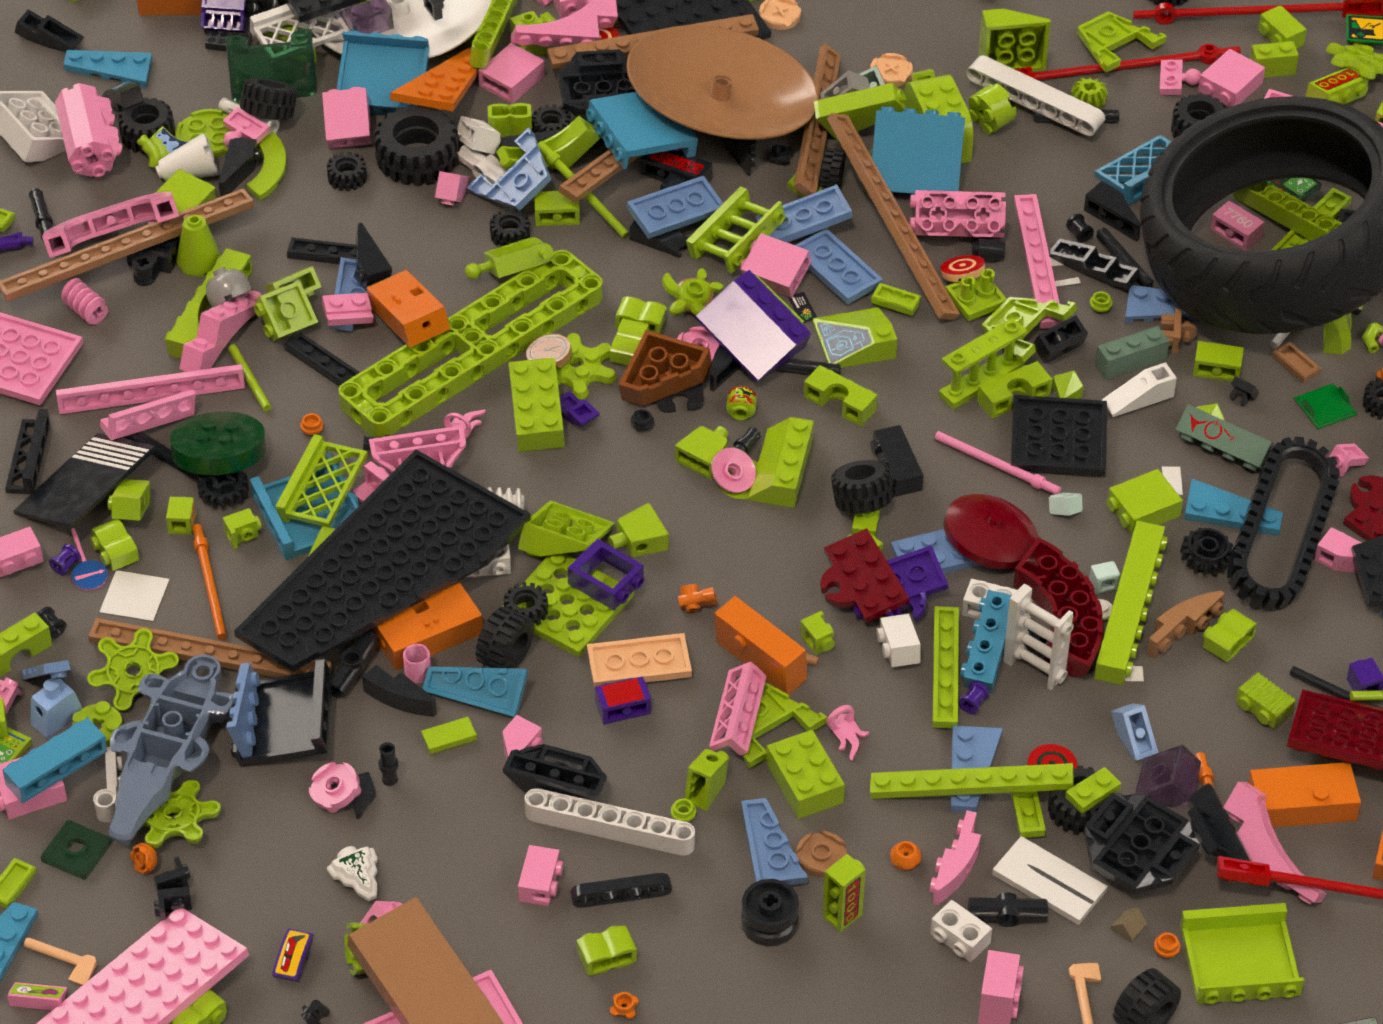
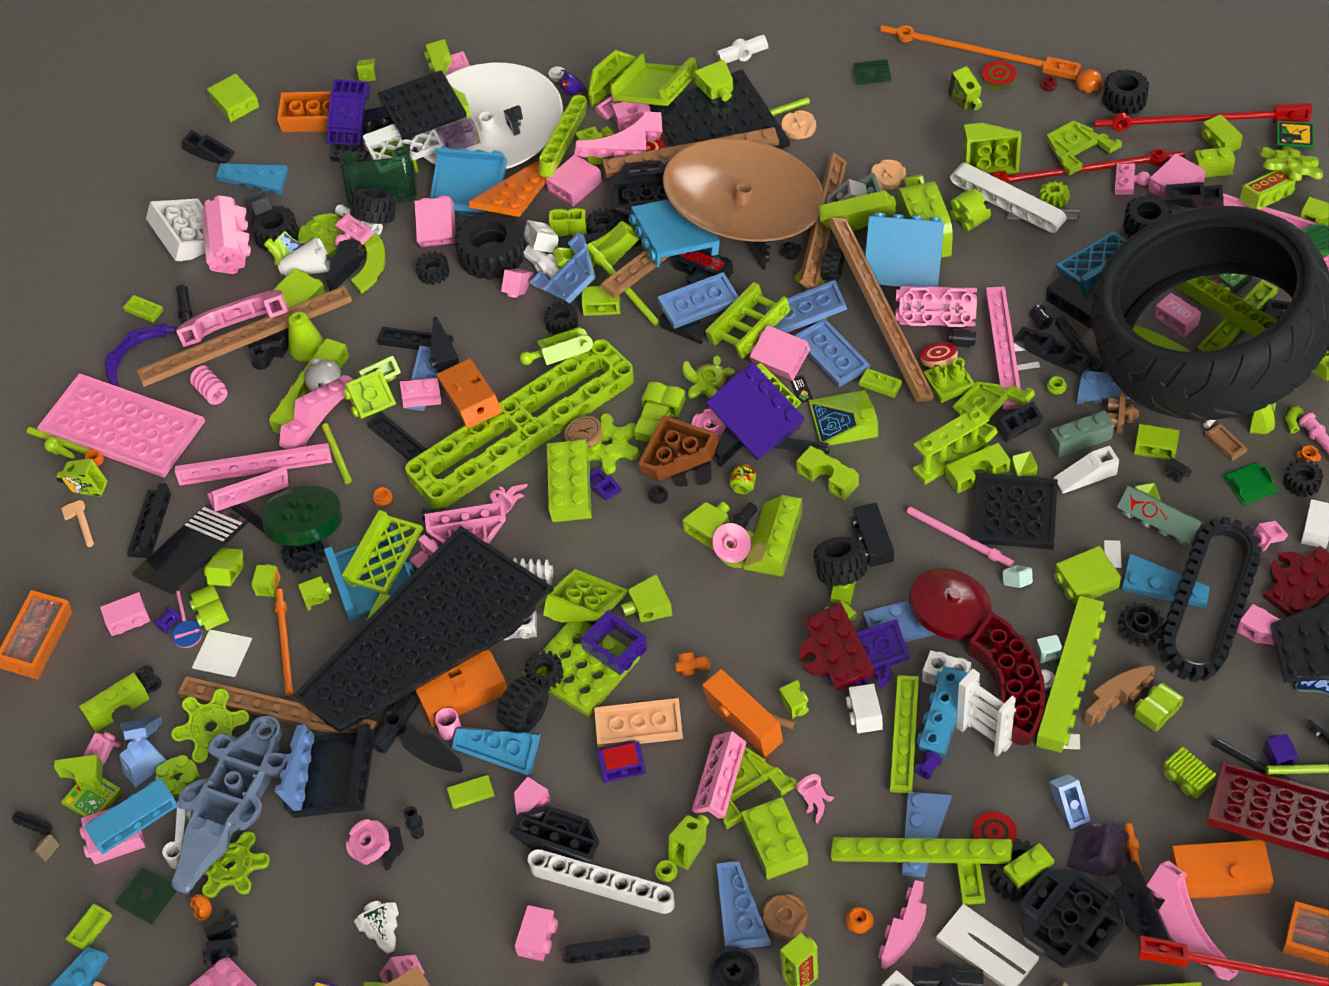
camera: 10 degrees right, 5 degrees up
none -> black slope [1166,182,1224,208]

